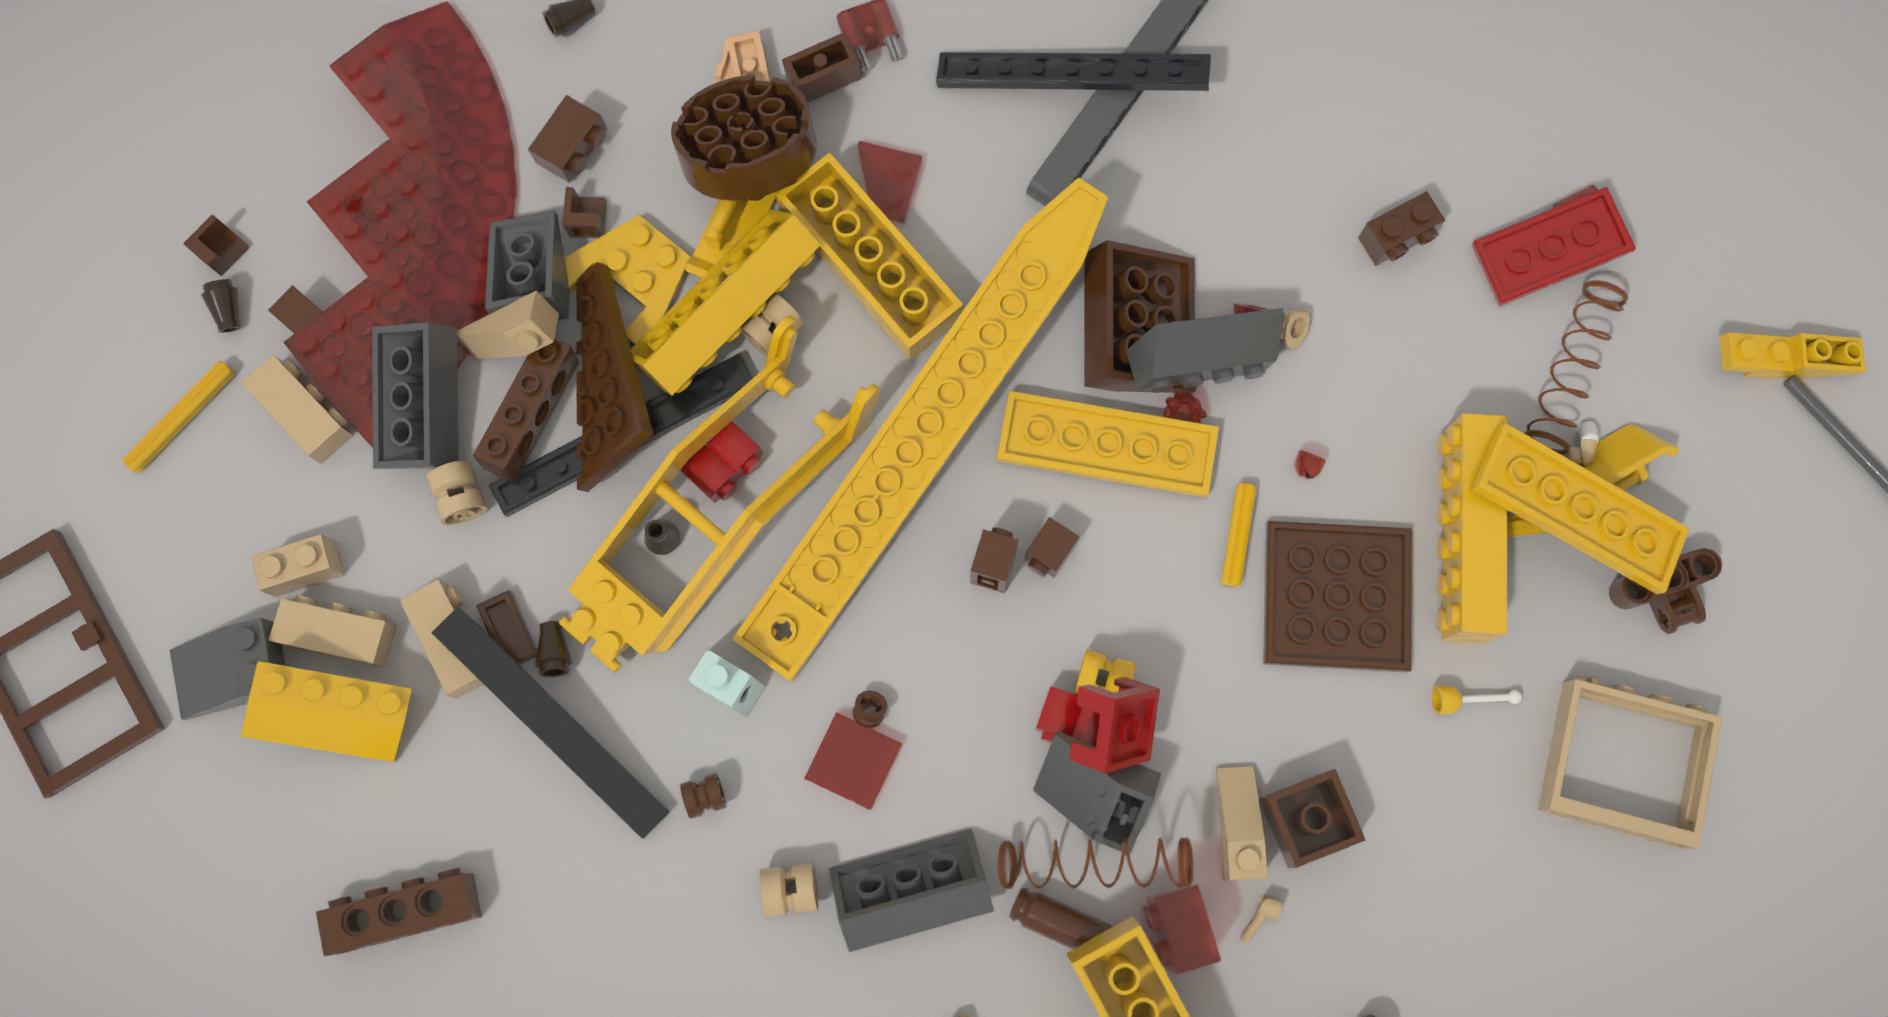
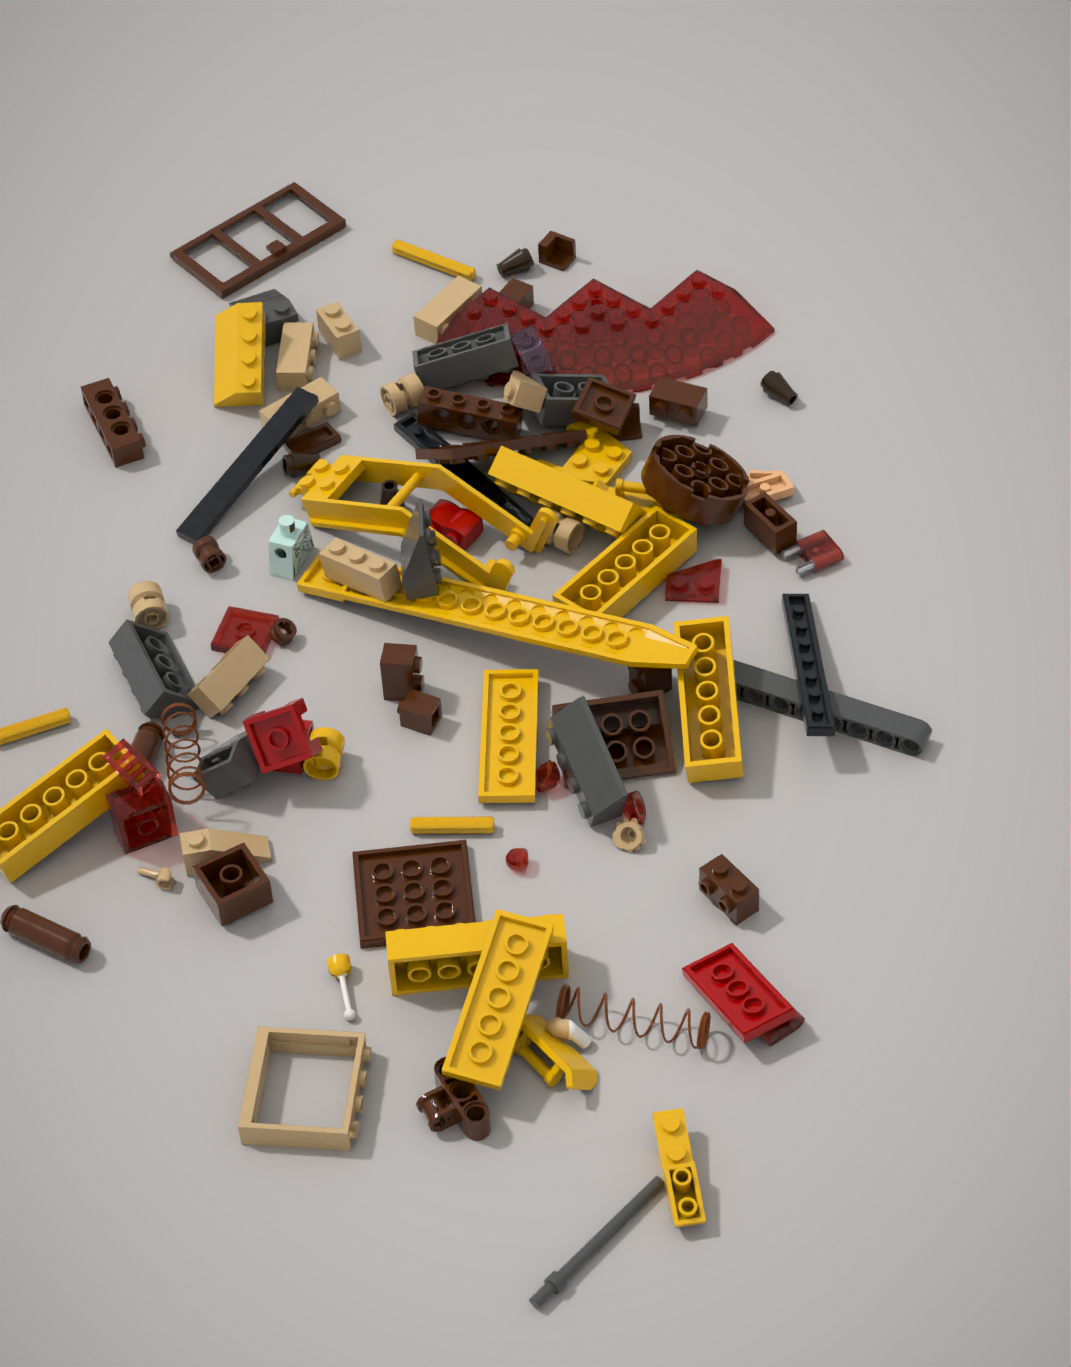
camera: 80 degrees right, 30 degrees down
none -> clear red slope [102,738,162,797]
none -> tan brick [187,635,270,718]
none -> tan brick [319,538,402,603]
none -> dark grey slope [401,500,443,600]
none -> brick [511,324,557,378]
none -> reddish brown plate [571,377,637,436]
none -> yellow brick [673,616,744,783]

